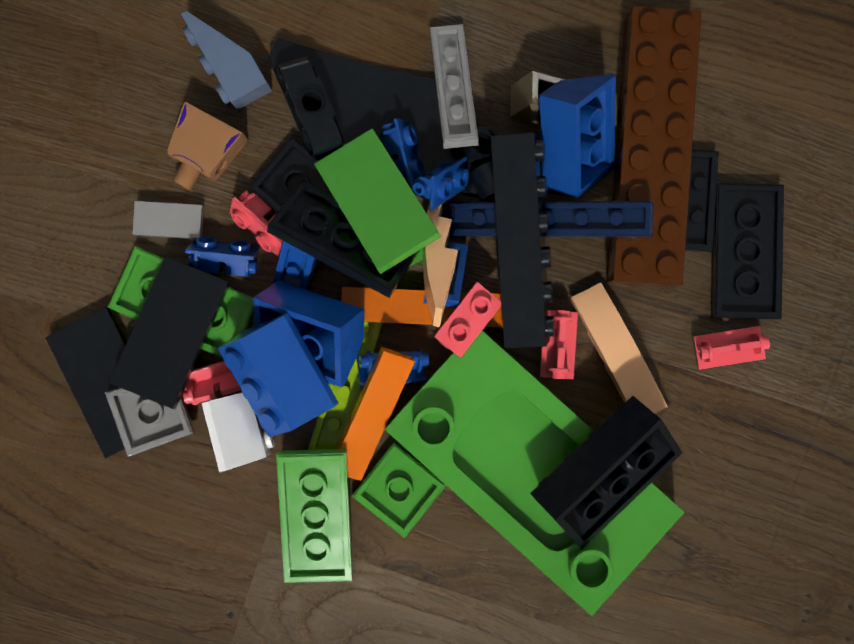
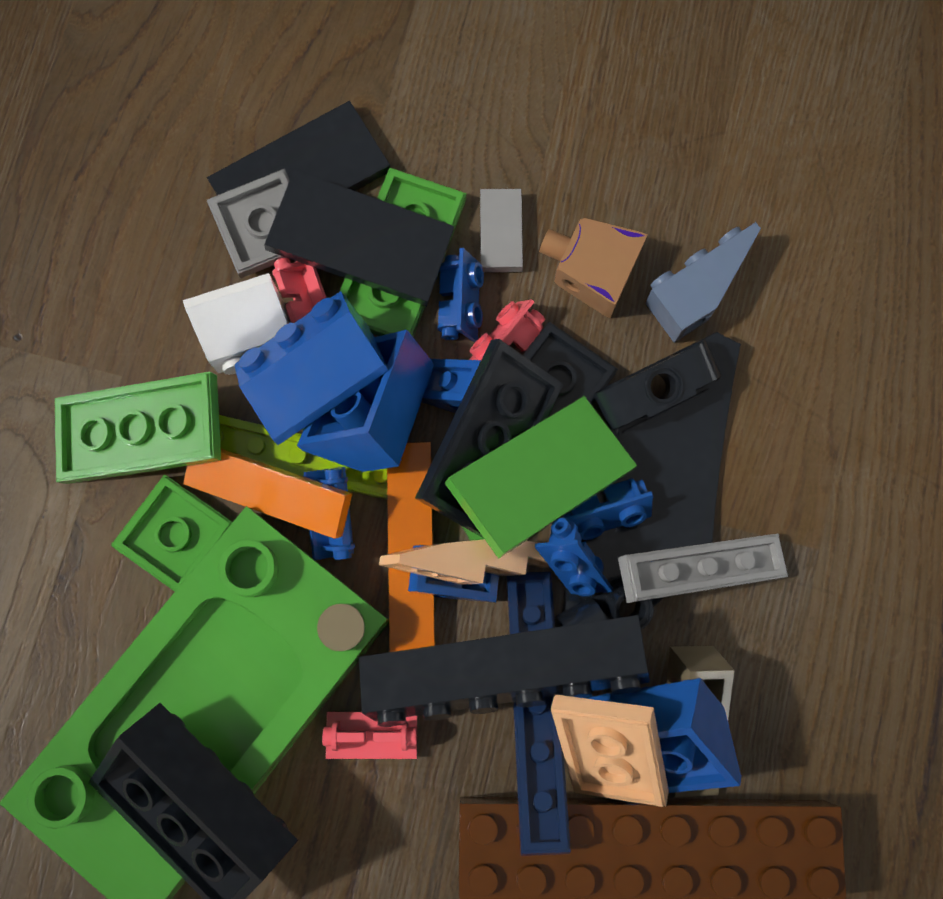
camera: 85 degrees right, 10 degrees down
coral hinge [434,282,502,358] -> none
light nougat slope [571,283,668,414] -> none
none -> dark tan tile [317,604,365,651]
none -> light nougat tile [551,695,669,807]

